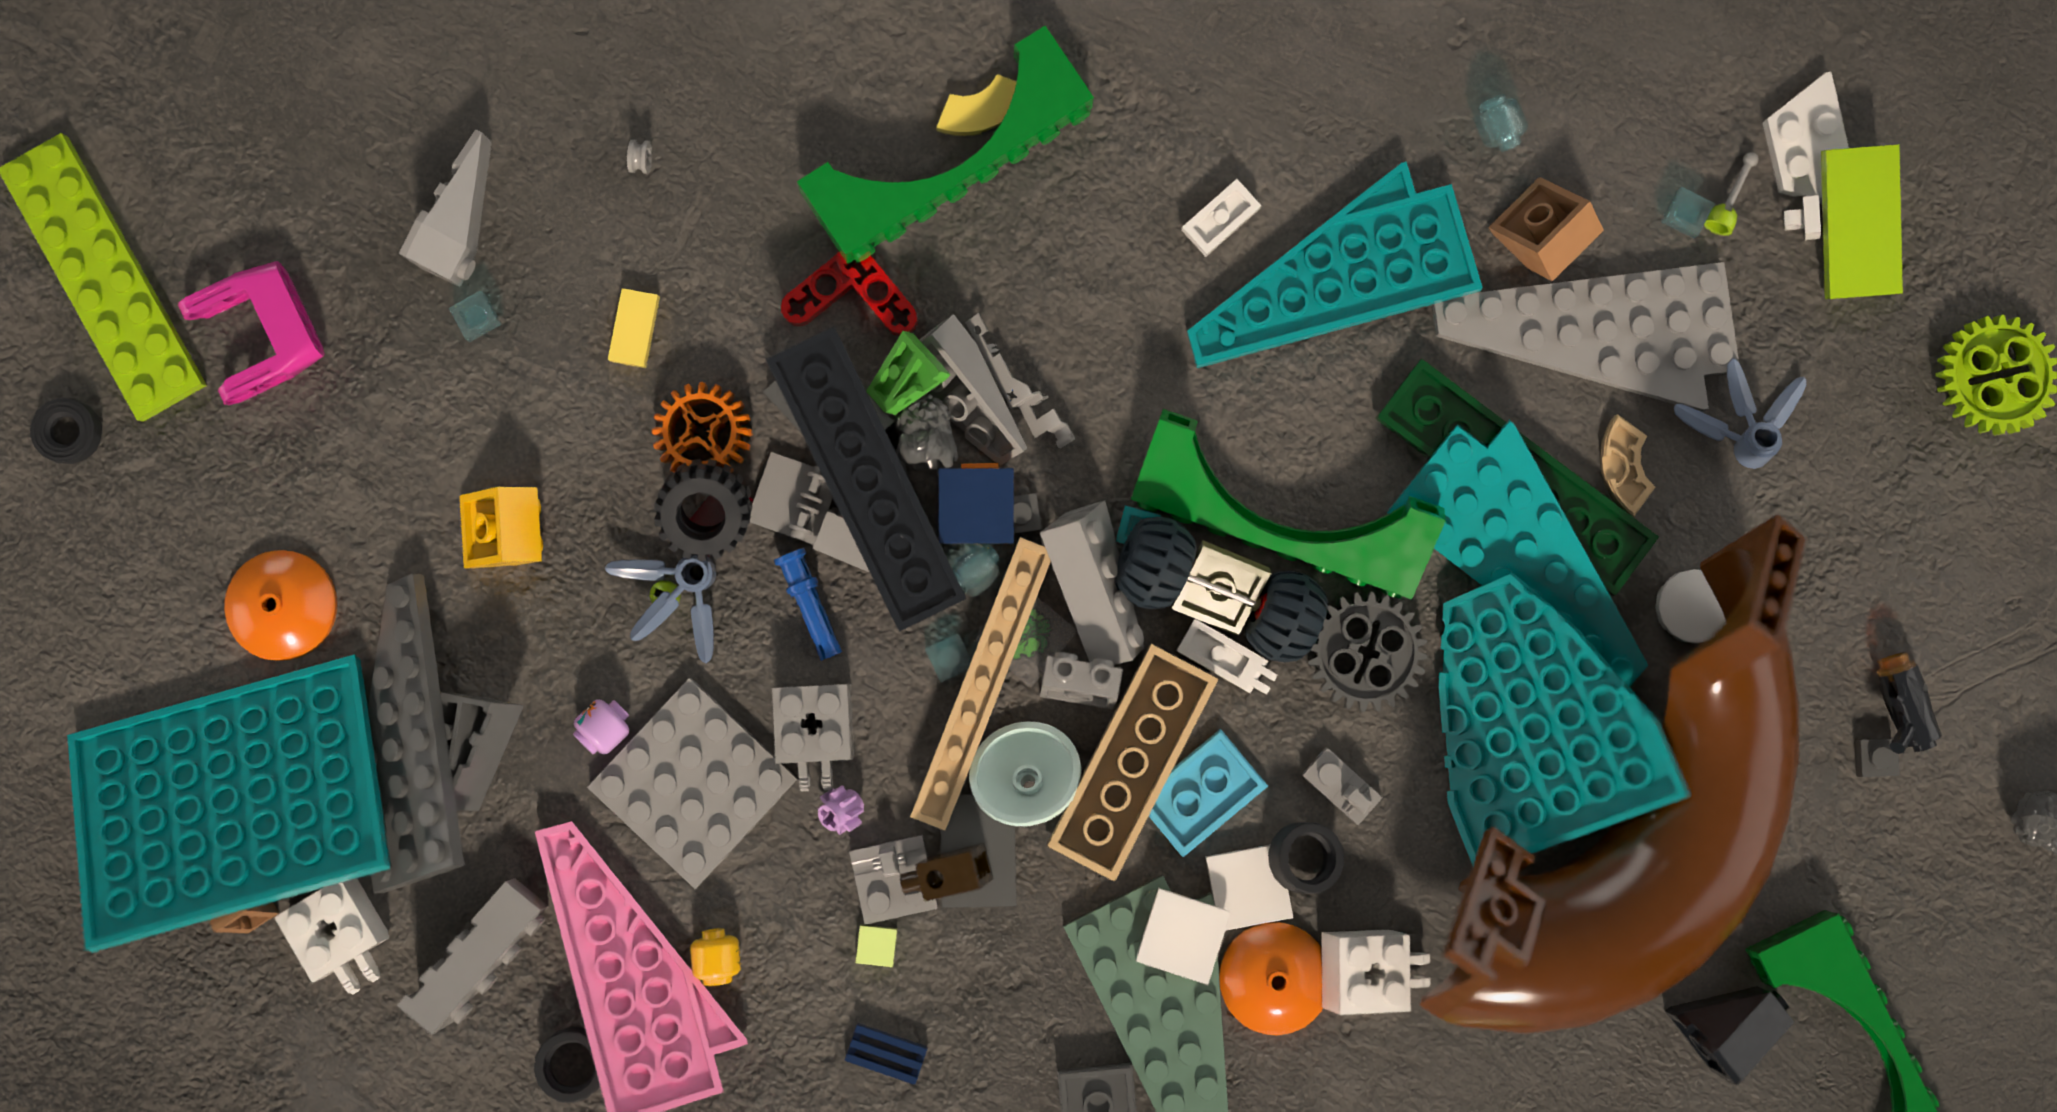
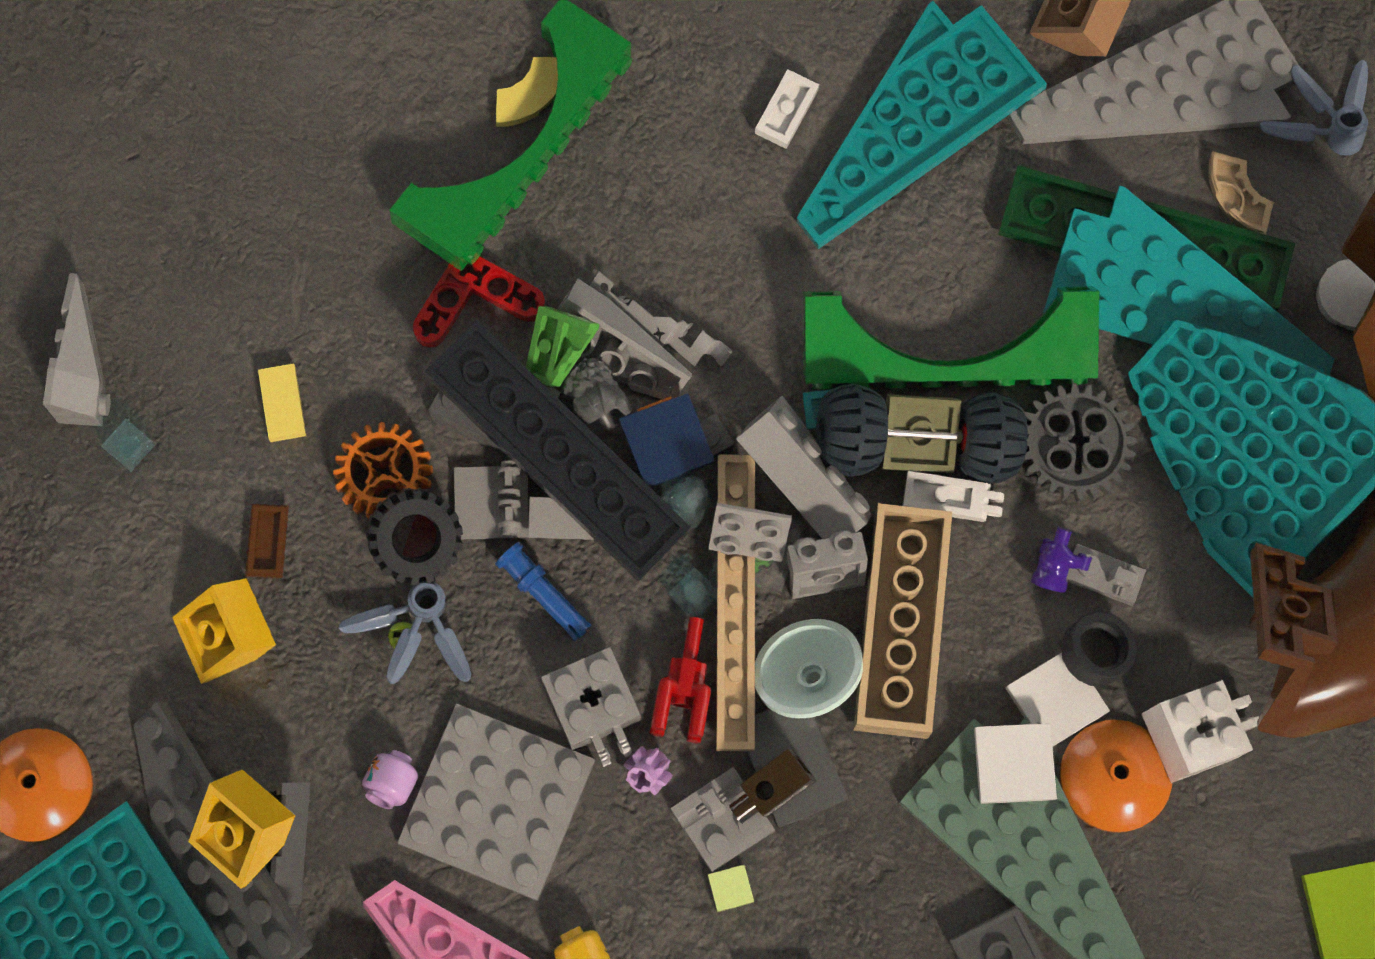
camera: 25 degrees left, 10 degrees down
light grey bush [627,139,652,174] -> none
medium azure tile [1149,729,1268,857] -> none
none -> yellow slope [188,770,295,889]
none -> reddish brown tile [245,504,289,578]
none -> red plant [649,617,711,743]
none -> light grey hinge [709,503,792,562]
none -> dark purple piece [1030,527,1092,592]

